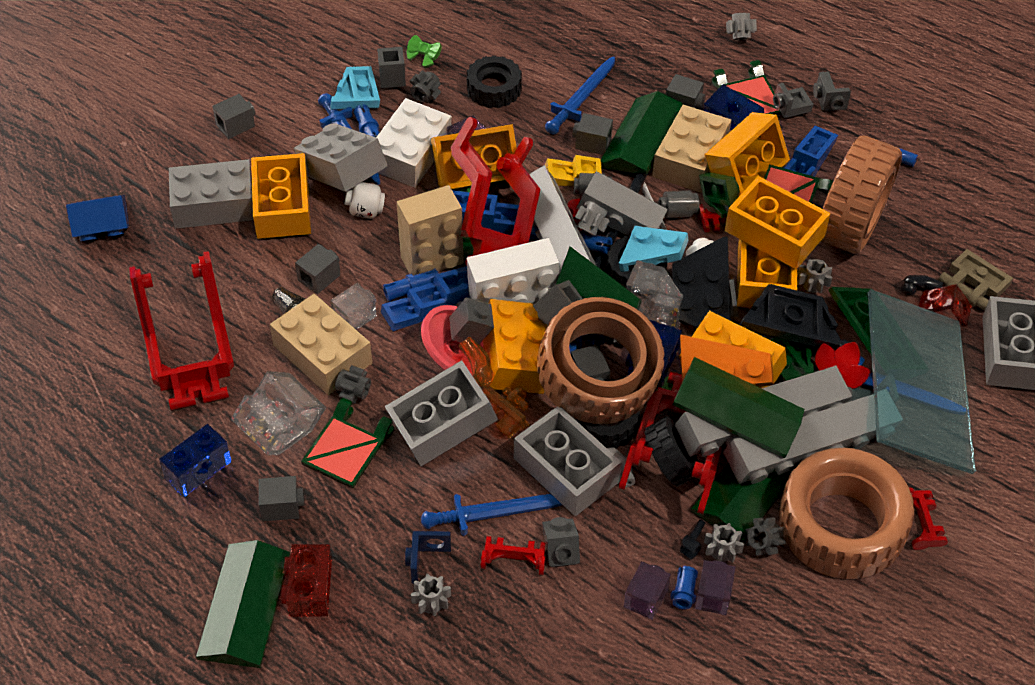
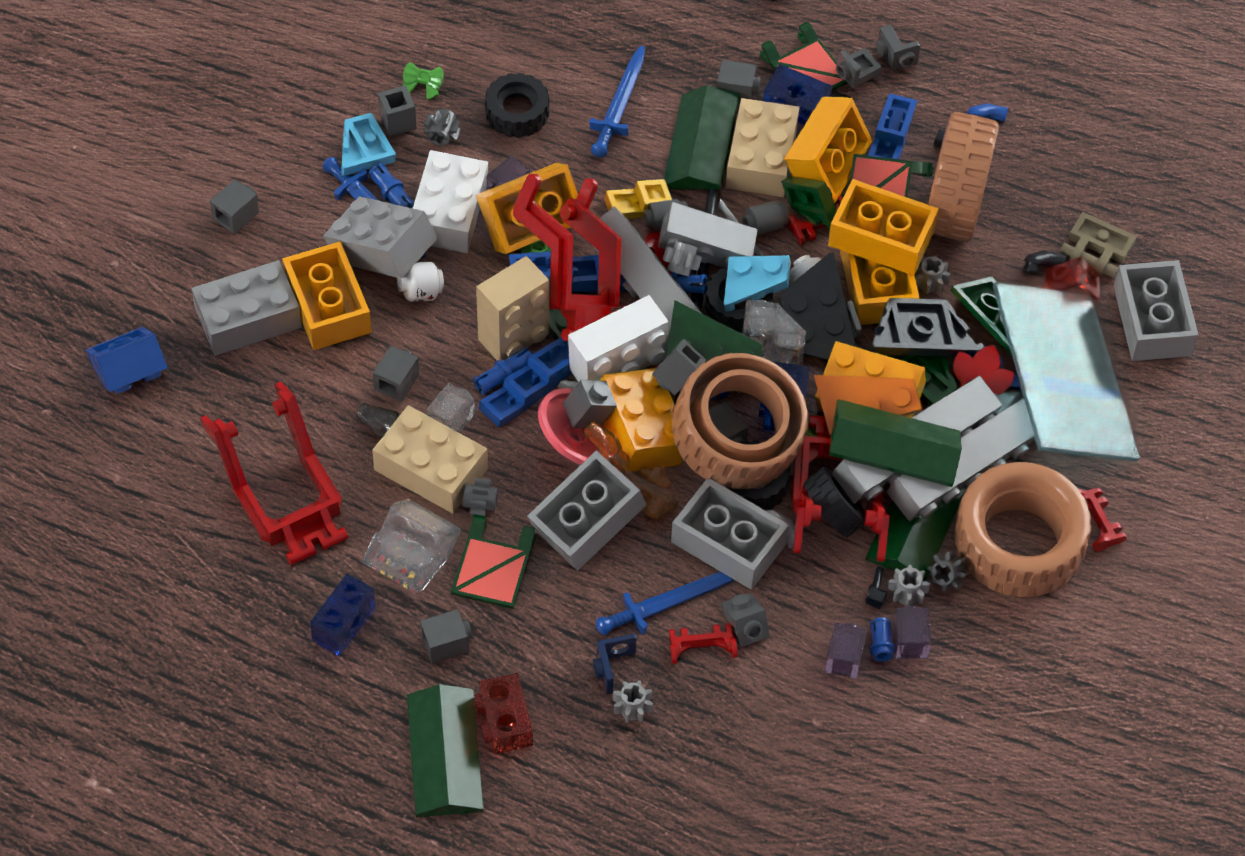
camera: 15 degrees left, 5 degrees up
dark grey brick [572,113,613,155] -> none

